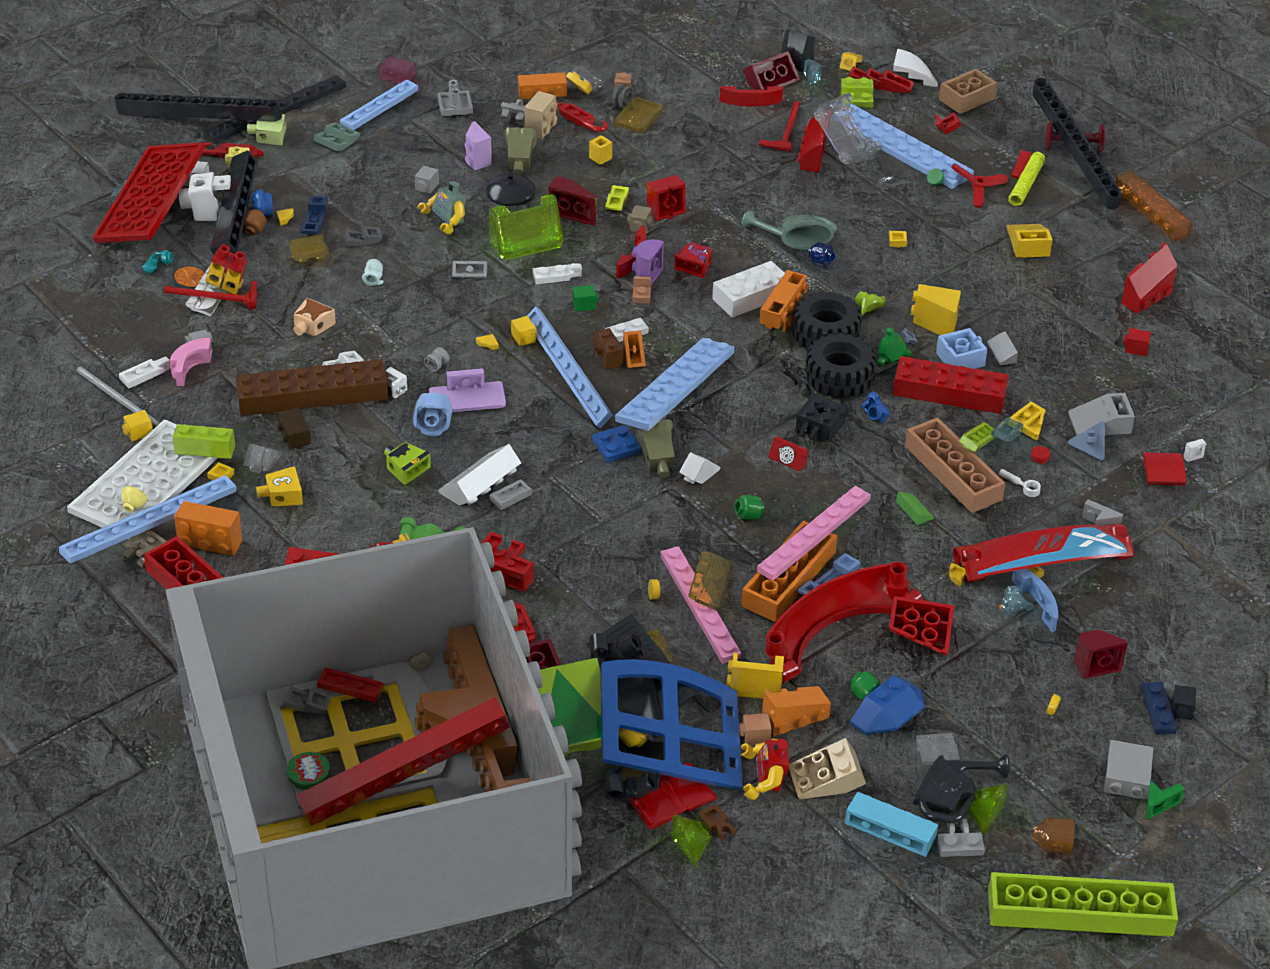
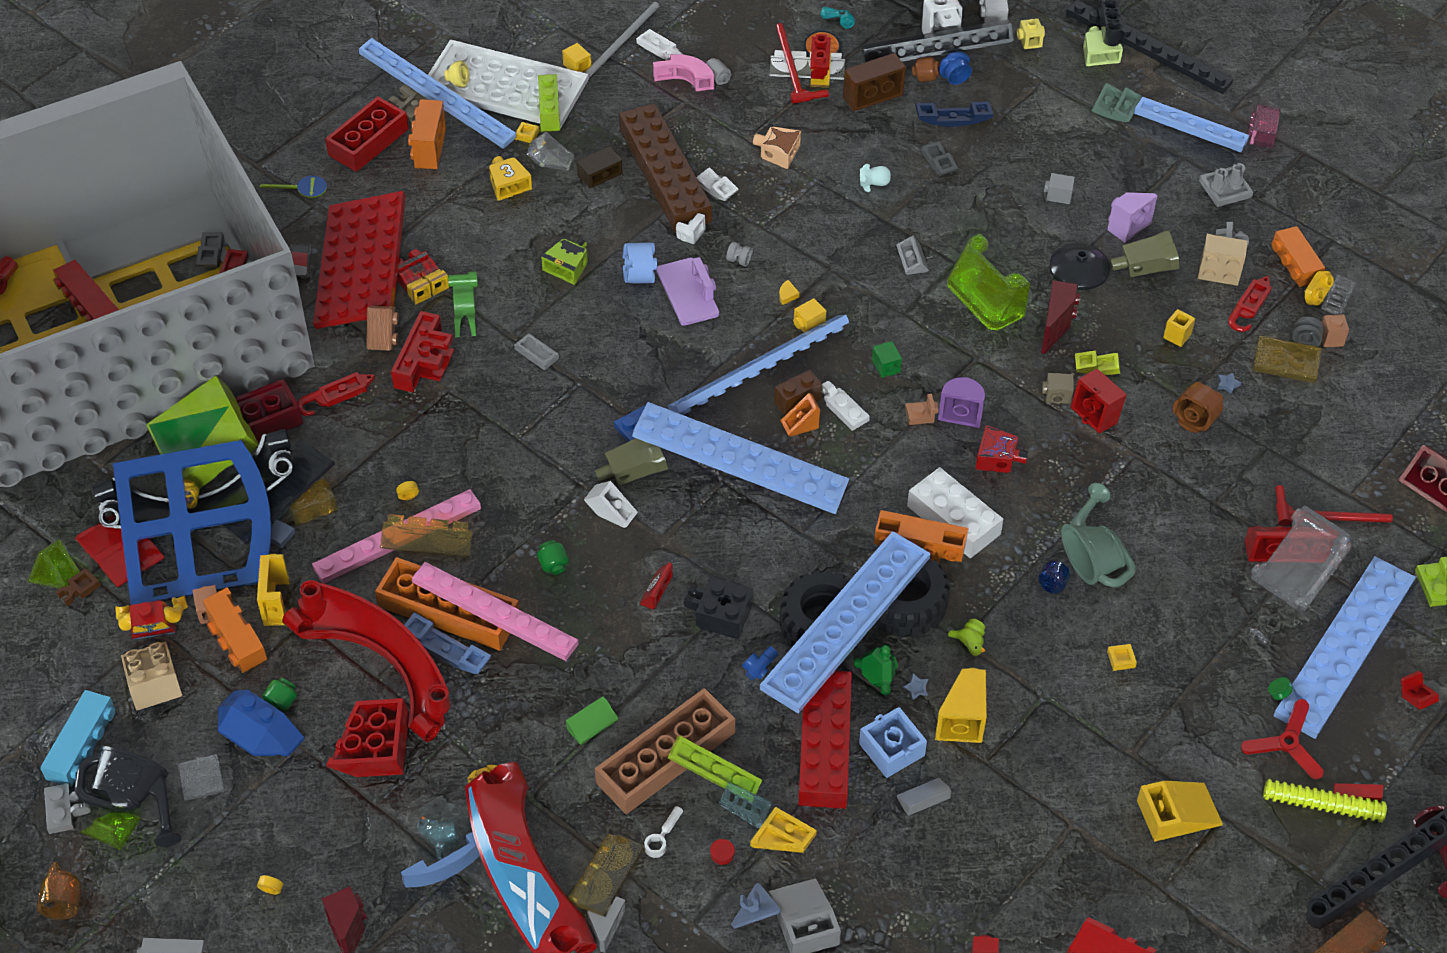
camera: 80 degrees right, 10 degrees up
red plate [202,142,264,158] -> none
yellow tile [276,208,294,226] -> none
tile [286,752,330,790] -> none
clear yellow bracket [289,234,329,262] -> none
torso [417,181,466,234] -> none
white slope [438,444,521,506] -> none
white hinge [533,264,582,284] -> none
red slope [616,226,646,279] -> none
red slope [719,86,783,107] -> none
none -> clear yellow windscreen [569,834,644,916]
none -> light blue plate [760,531,930,714]
none -> reddish brown brick [843,53,906,112]
none -> dark orange brick [1172,382,1223,433]
none -> sand blue piece [1217,373,1241,394]

